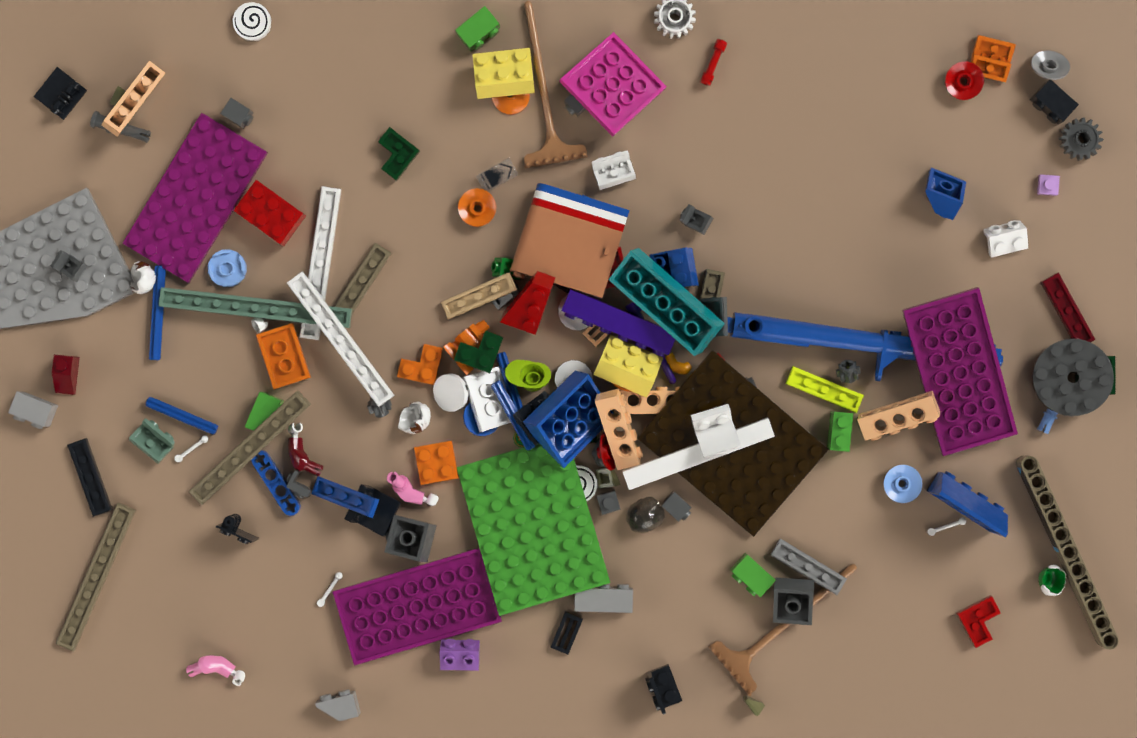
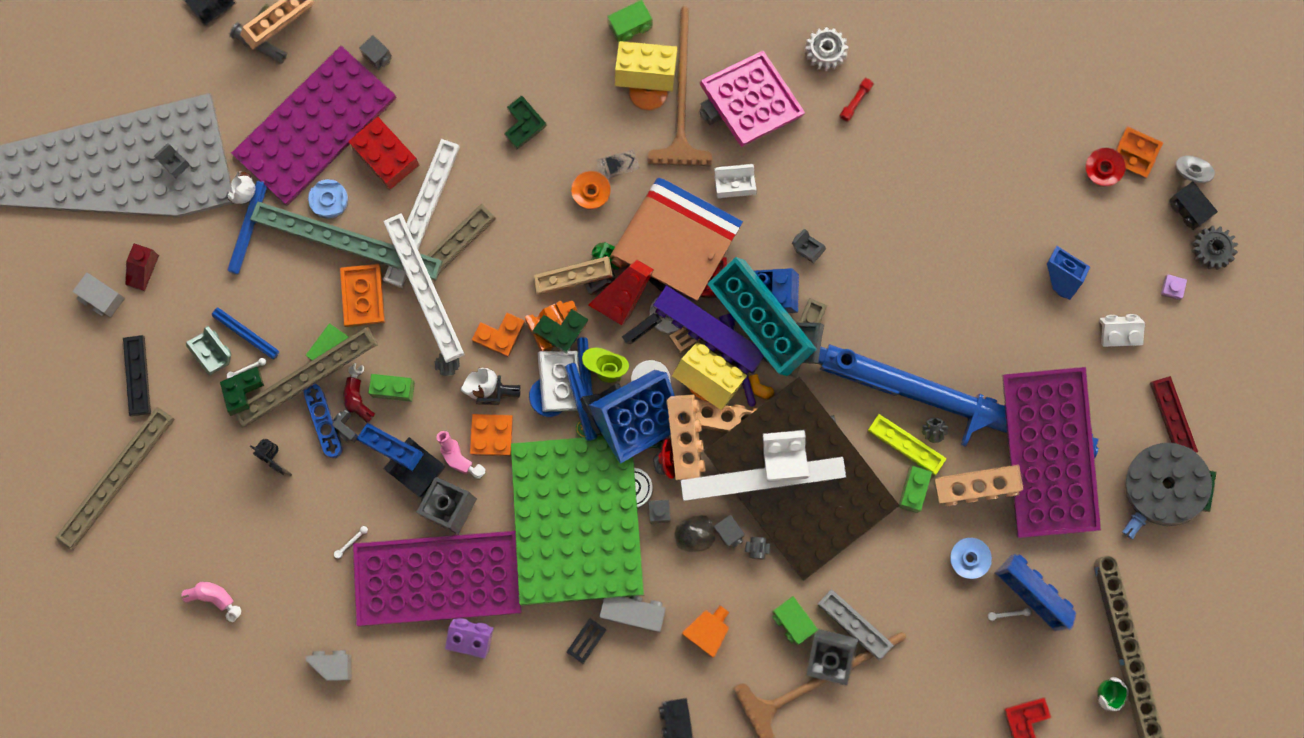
camera: 10 degrees right, 10 degrees down
white hinge [251,318,268,333] -> none
white tile [433,373,469,412] -> none
olive slope [595,468,620,488] -> none
none -> dark green plate [220,367,264,416]
none -> bright green brick [368,374,415,402]
none -> black bracket [476,375,521,405]
none -> black tile [622,313,662,345]
none -> orange torso [682,606,729,658]
none -> dark grey gear [745,537,770,559]

